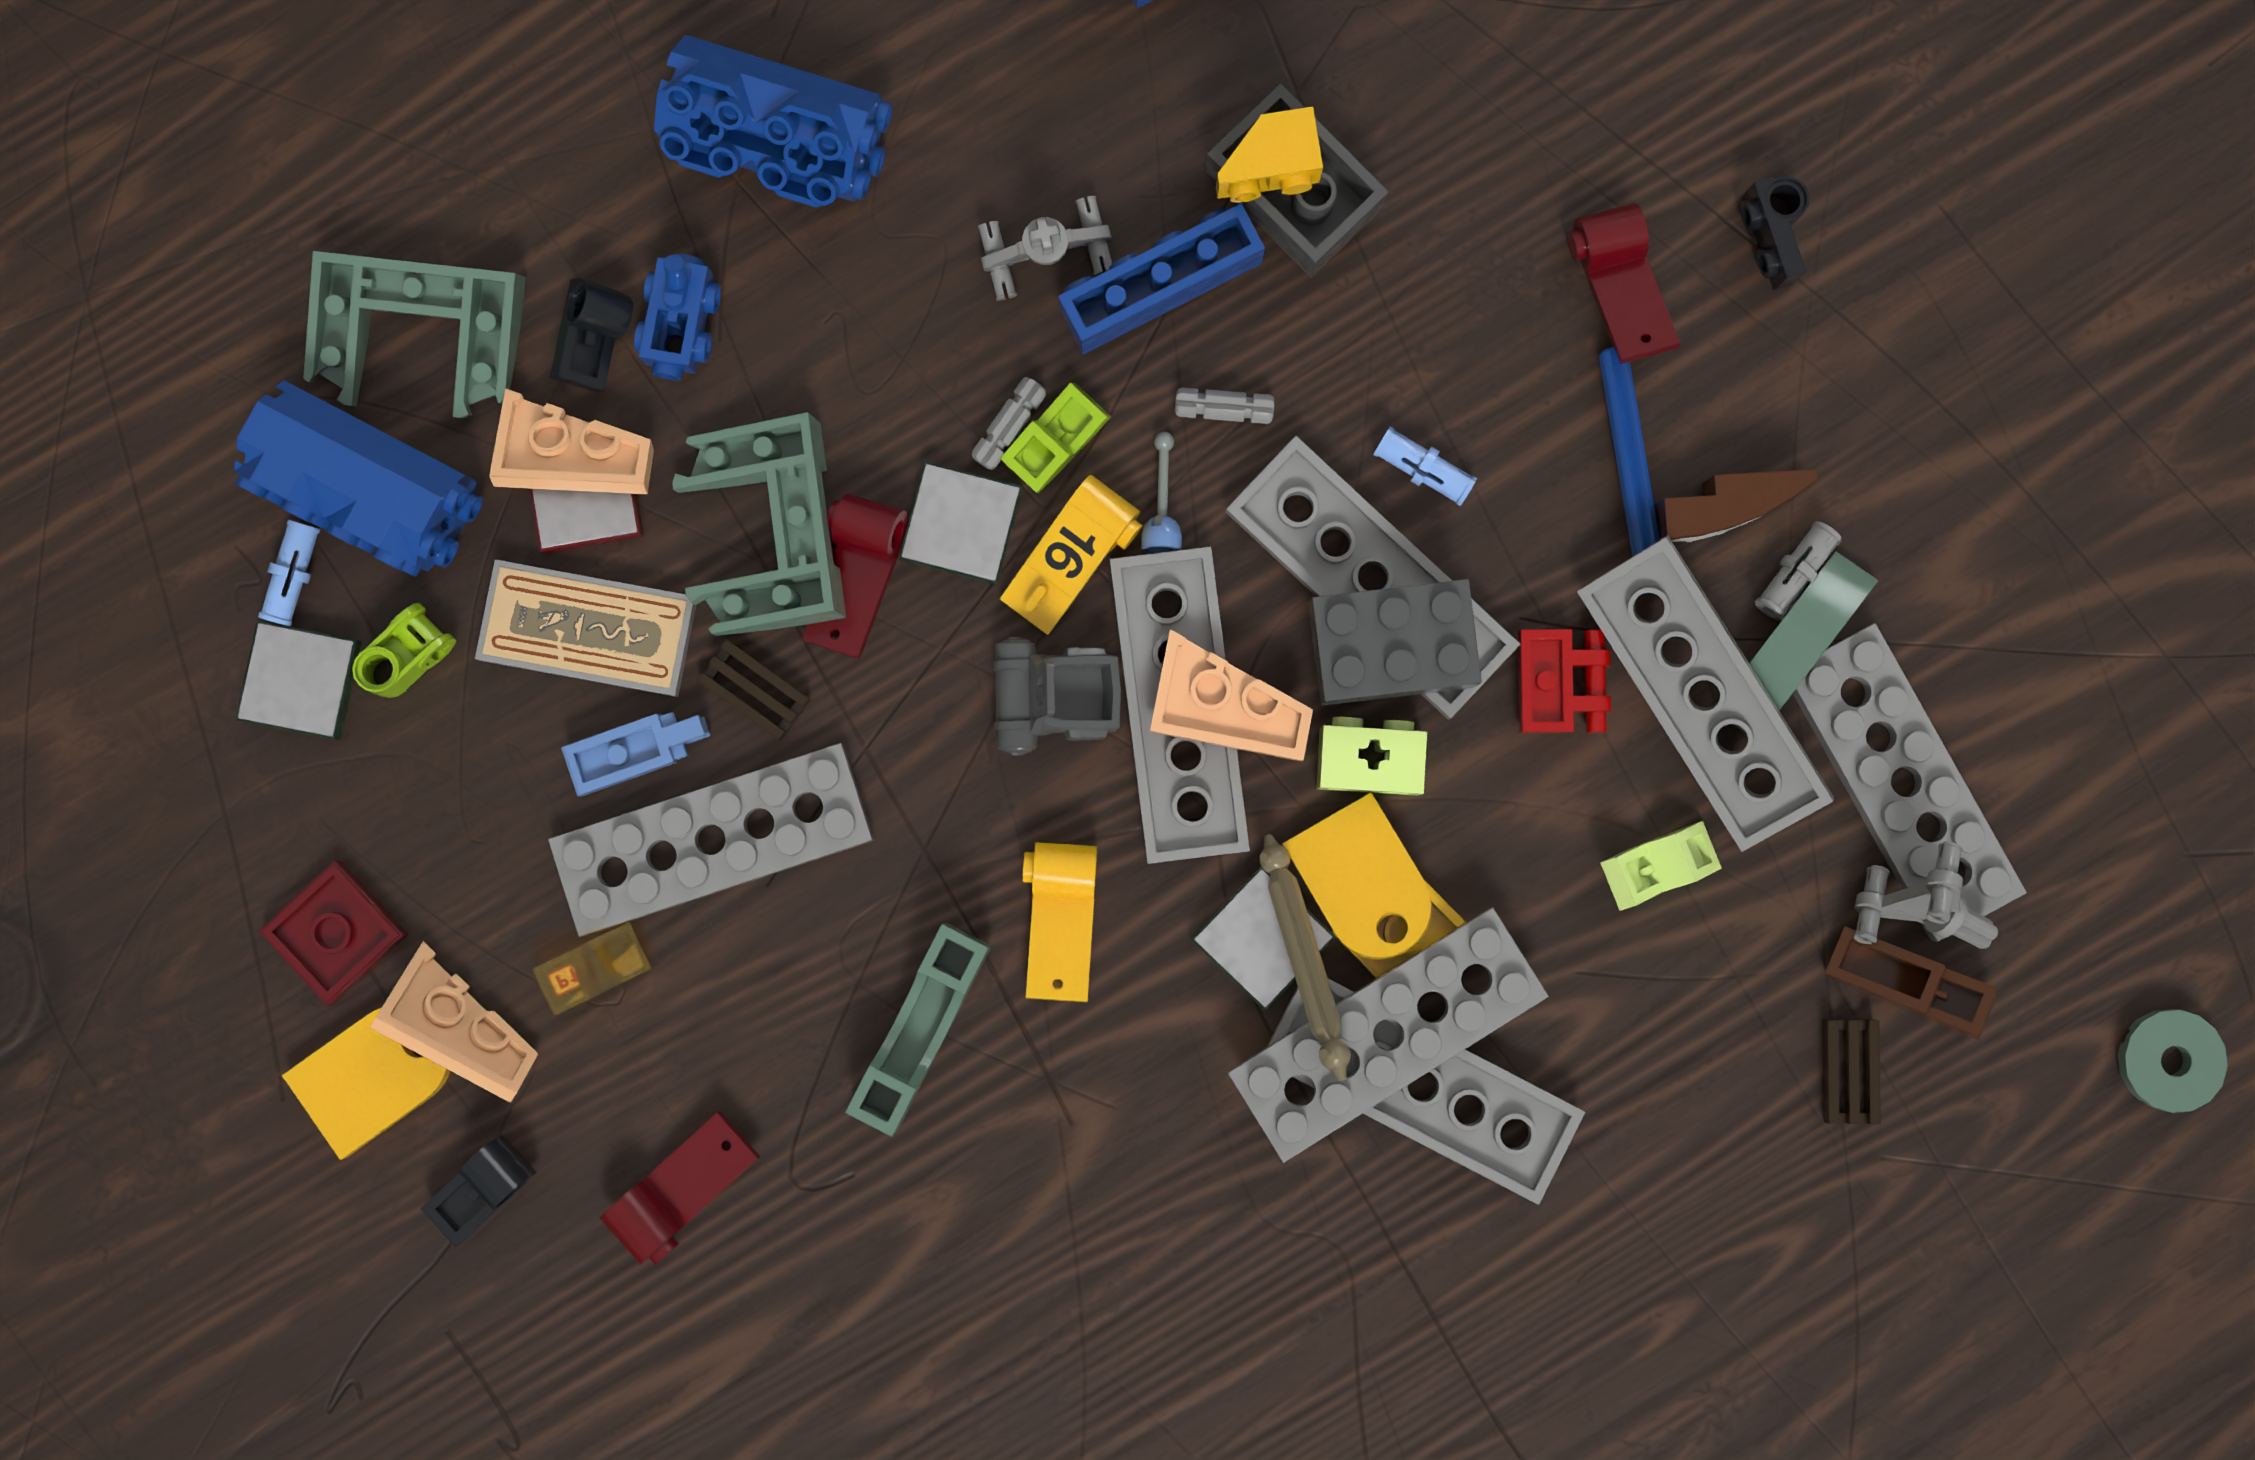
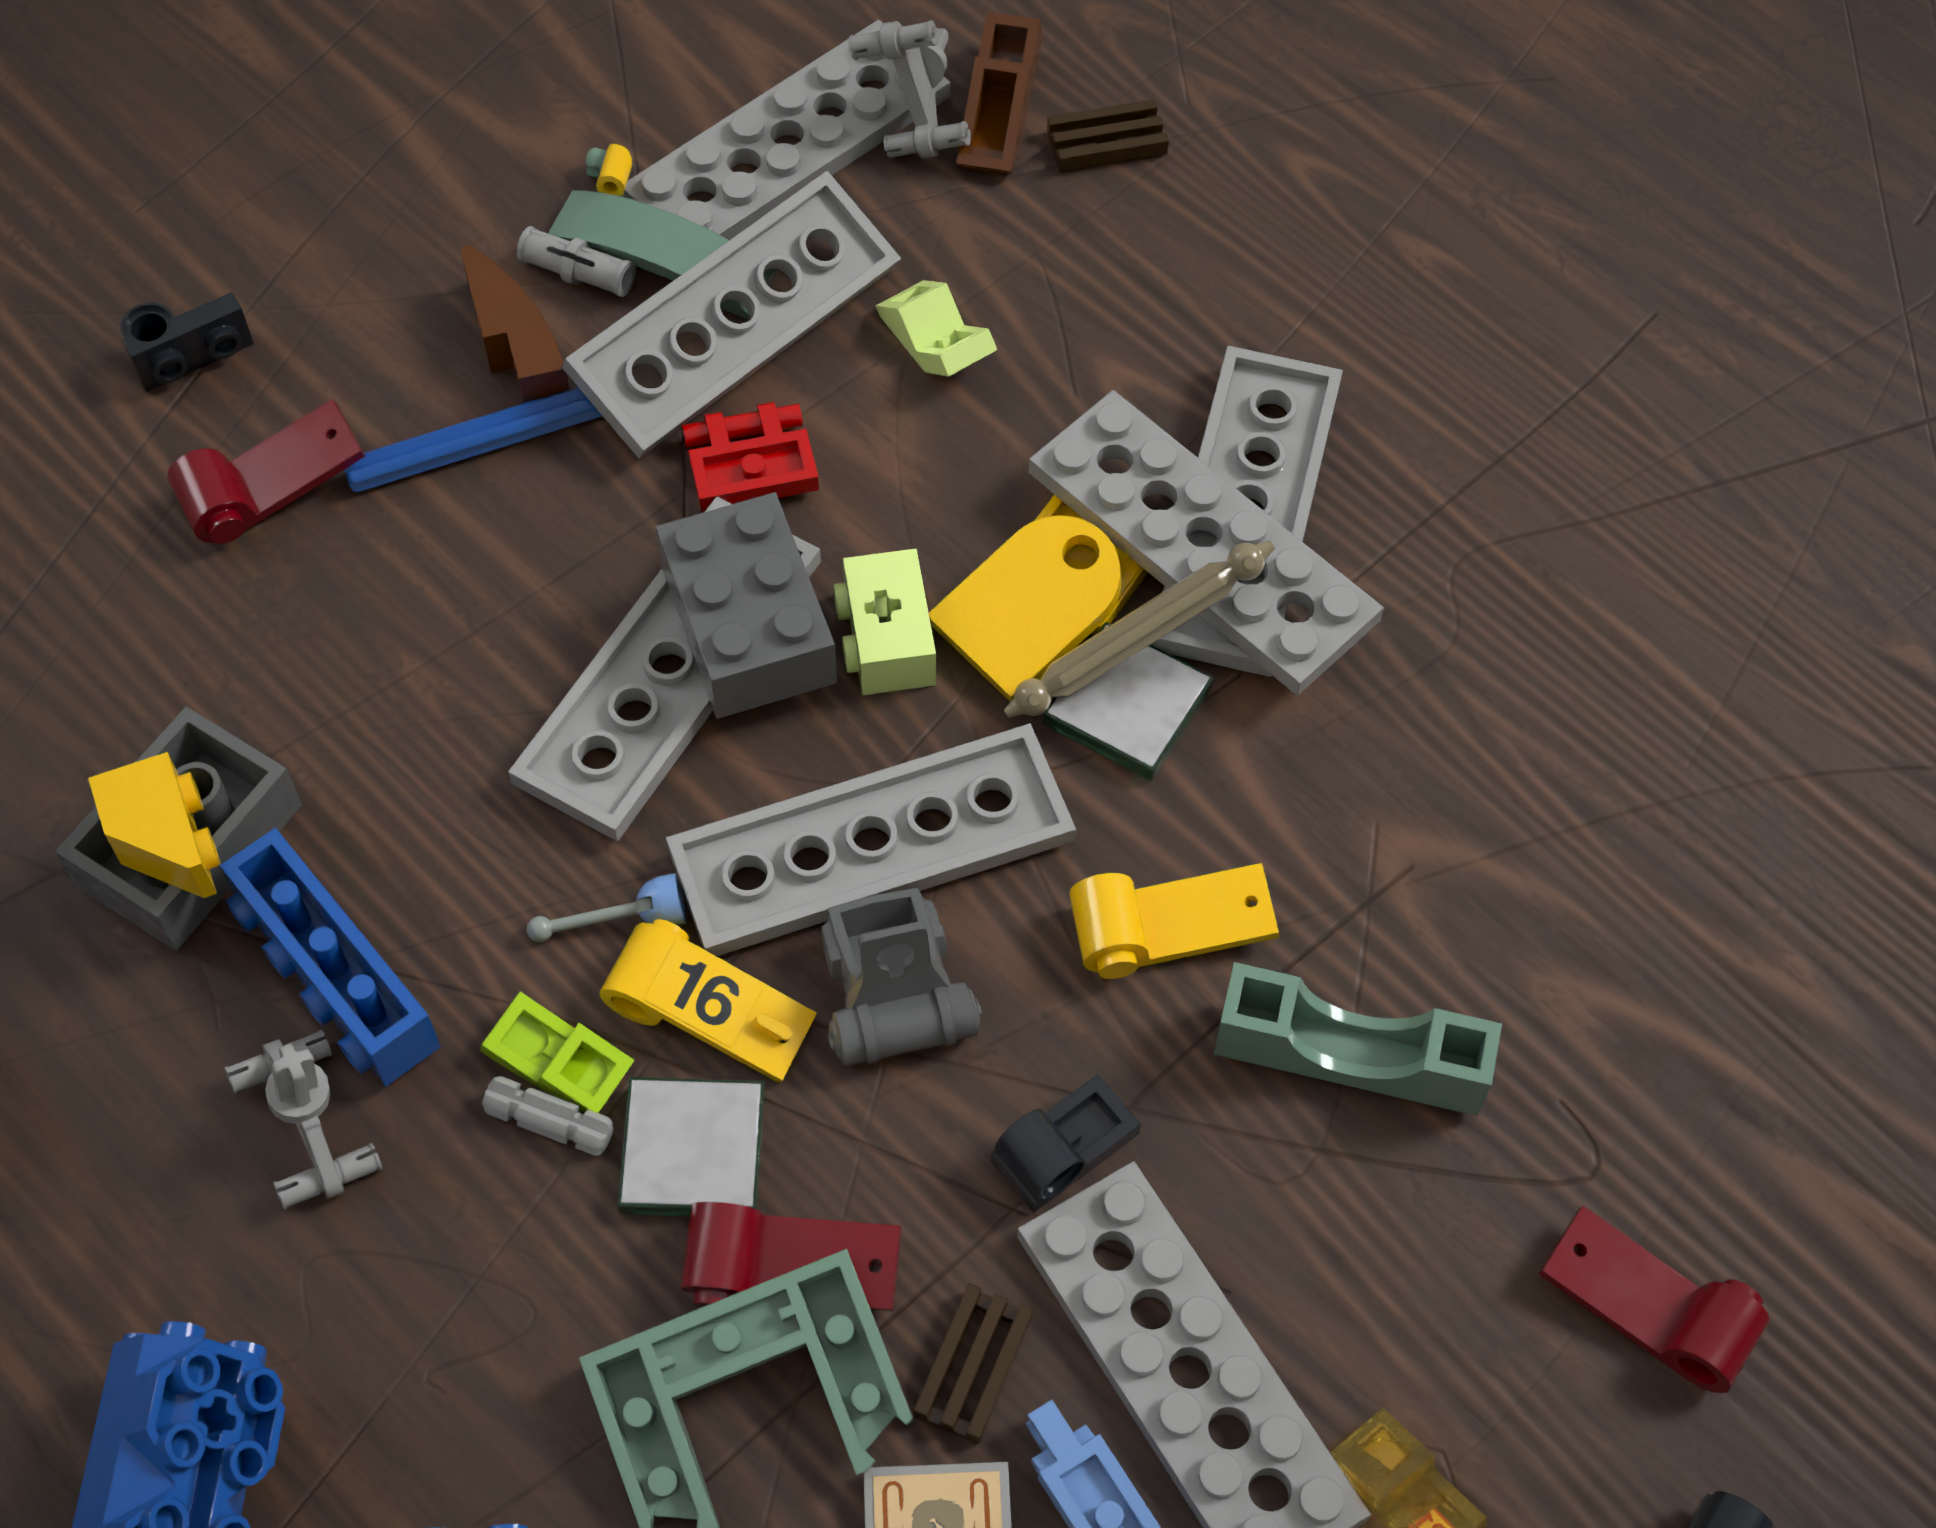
camera: 105 degrees left, 25 degrees down
light nougat wing [1150,629,1313,762] -> none
light grey axle [1175,388,1275,424] -> none
light blue pin [1373,426,1477,506] -> none
none -> yellow arm [585,144,632,197]
none -> black plate [991,1074,1141,1213]

